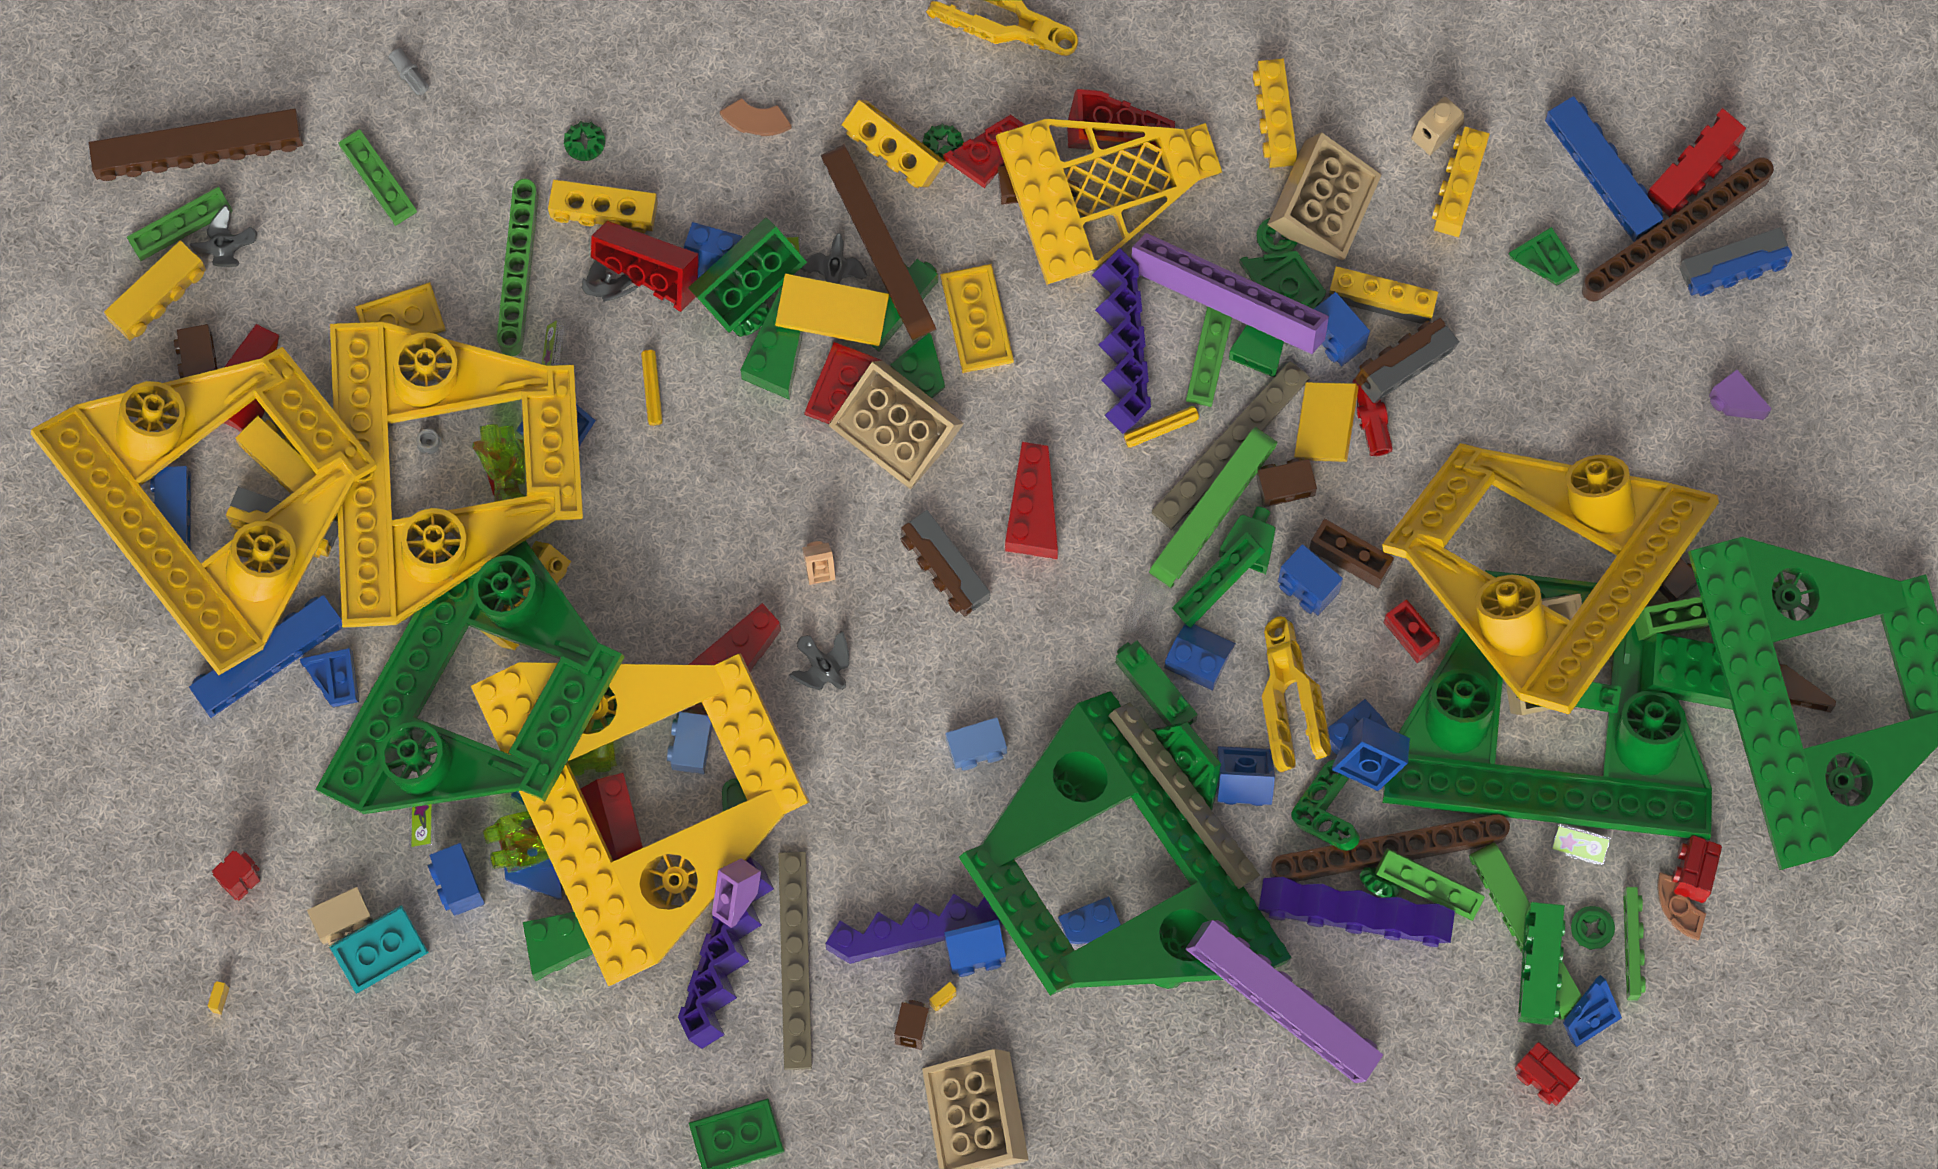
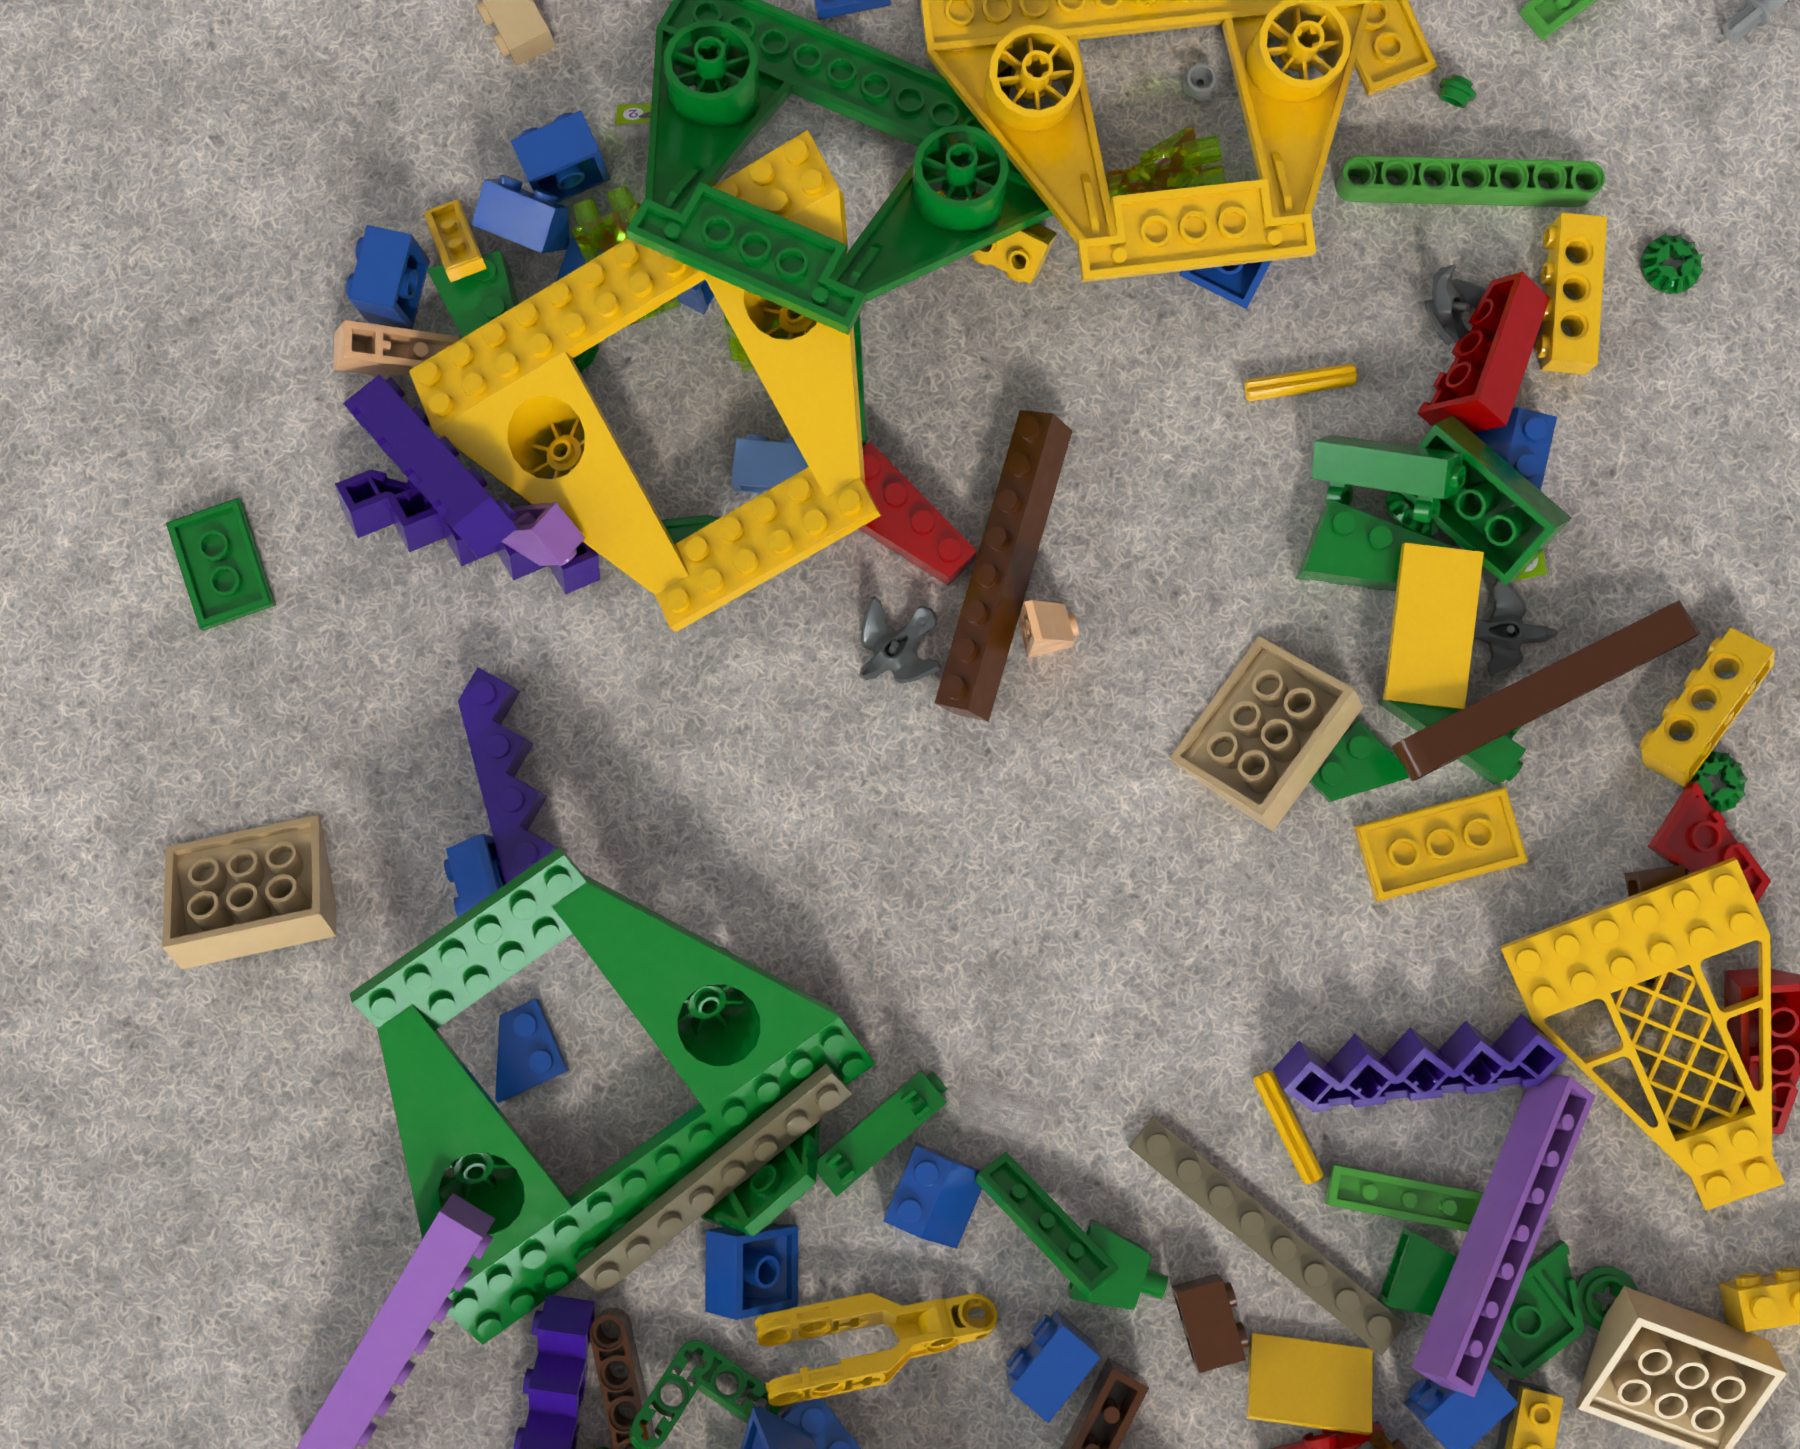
camera: 90 degrees right, 10 degrees up
teal tile [329,905,429,994] -> none
slope [541,318,566,366] -> none
red wedge [580,772,643,861] -> none
nougat tile [720,98,792,136] -> none
dark tan plate [778,852,812,1070] -> none
red wing [804,342,881,424] -> none
reddish brown brick [894,1000,929,1050] -> none
piece [900,510,990,617] -> none
yellow tile [929,982,956,1011] -> none
medium blue brick [945,717,1007,771] -> none
red wedge [1005,442,1058,559] -> none
bright green beam [1149,427,1278,588] -> none
none -> light nougat slope [333,320,459,375]
none -> dark purple brick [343,374,517,559]
none -> blue brick [346,225,430,330]
none -> yellow tile [423,199,487,282]
none -> slope [472,175,570,253]
none -> reddish brown brick [934,410,1072,722]
none -> green brick [1311,435,1466,523]
none -> green plate [1438,75,1476,108]

